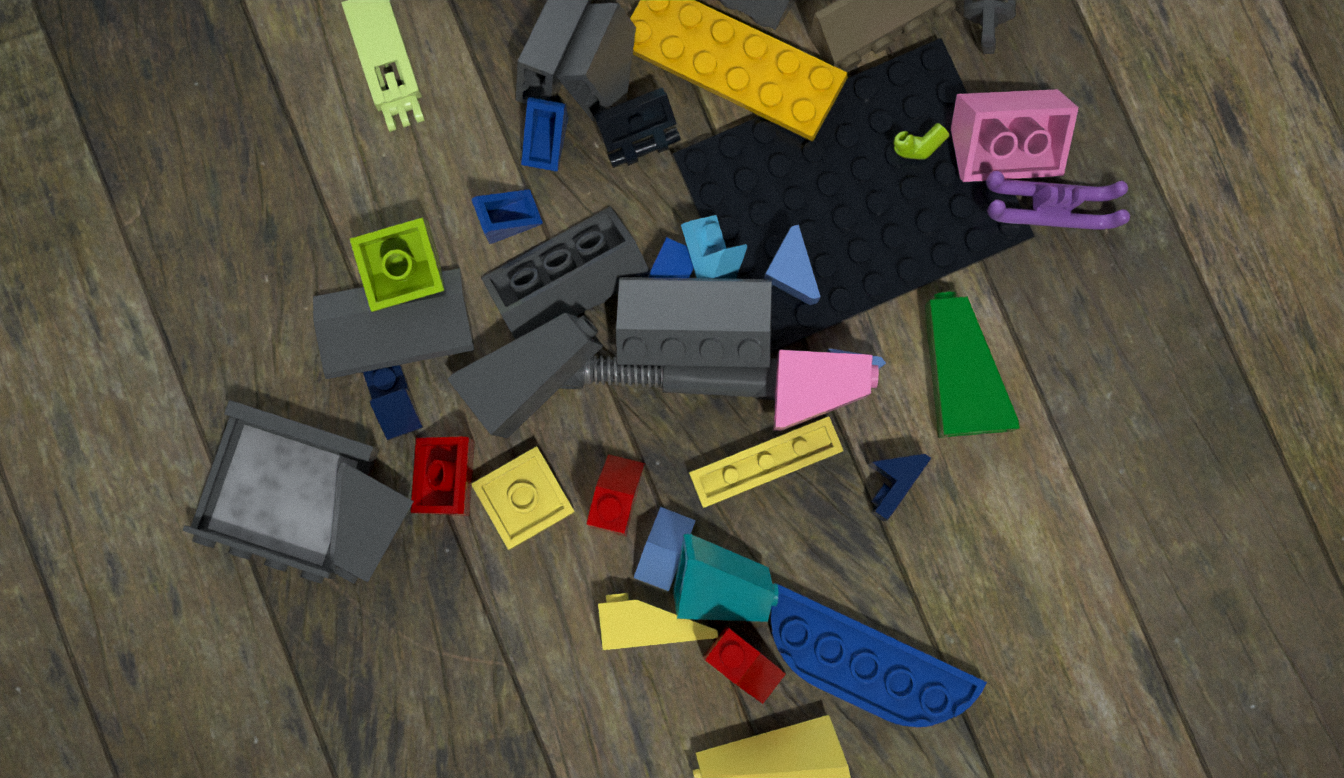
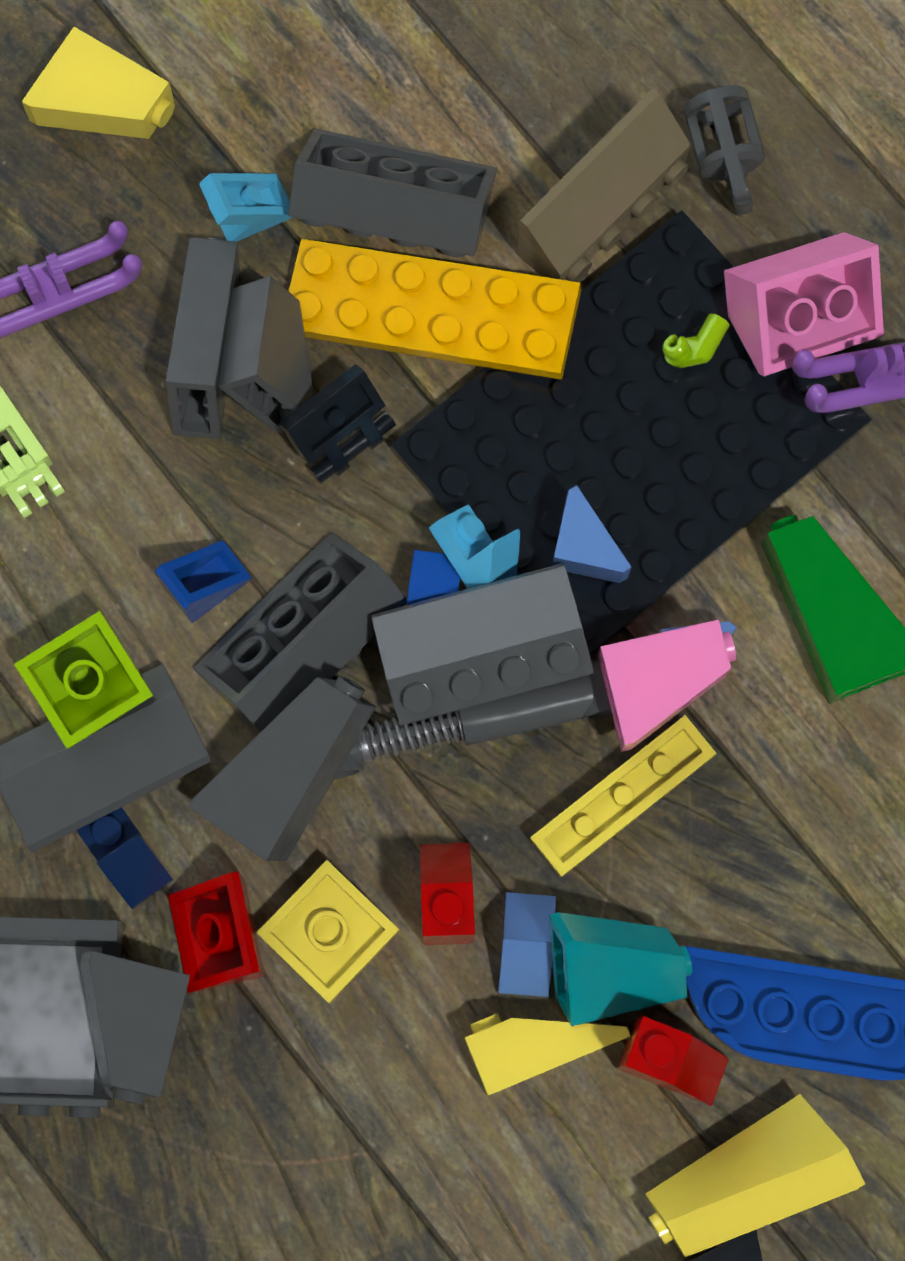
camera: 15 degrees left, 5 degrees down
blue slope [521,97,568,172] -> none
dark blue slope [868,454,931,522] -> none

